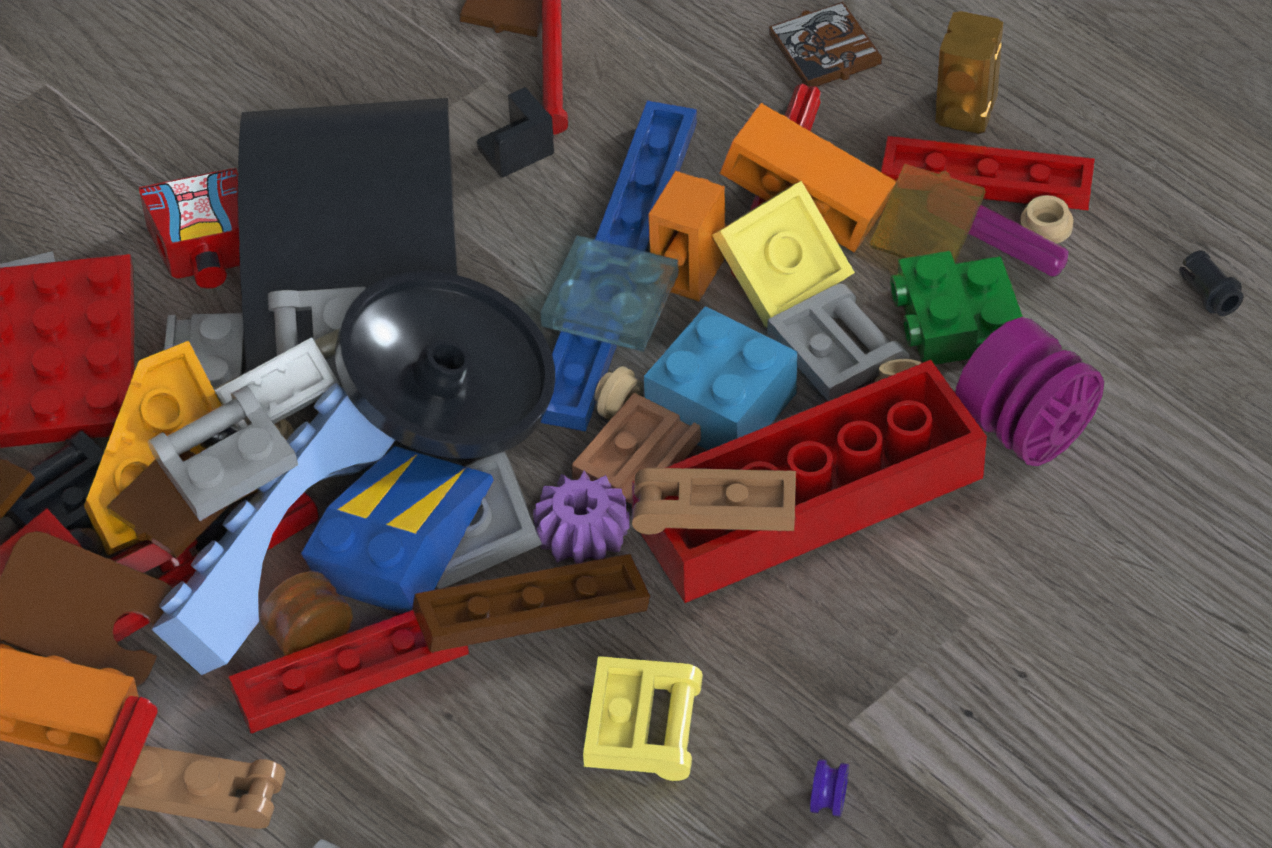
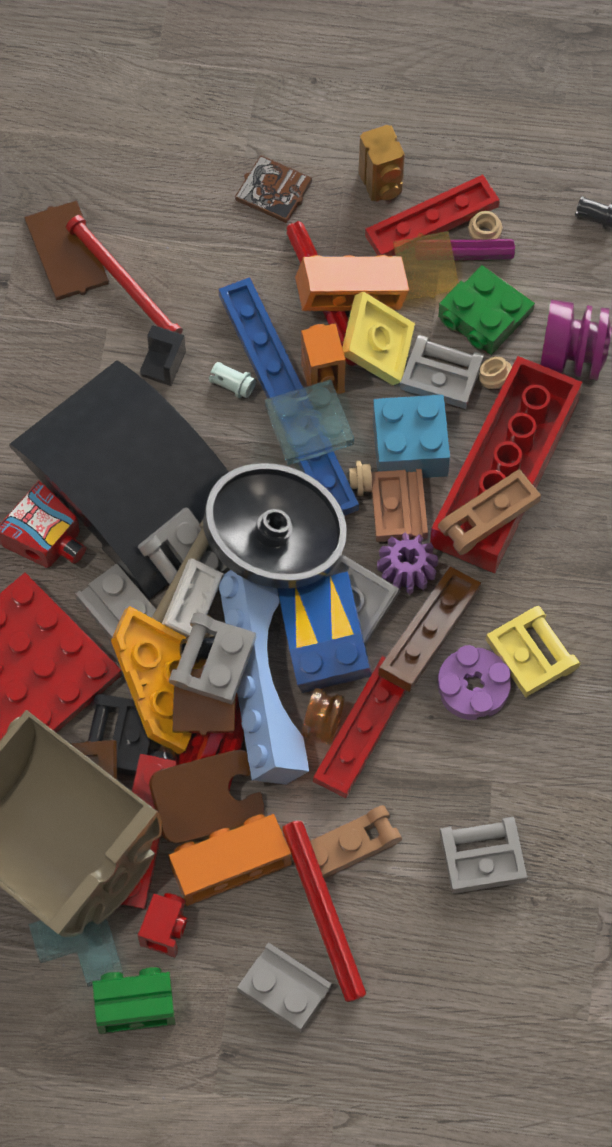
camera: 40 degrees left, 15 degrees up
none -> light aqua pin [209,362,256,398]
none -> medium lavender plate [437,645,511,720]

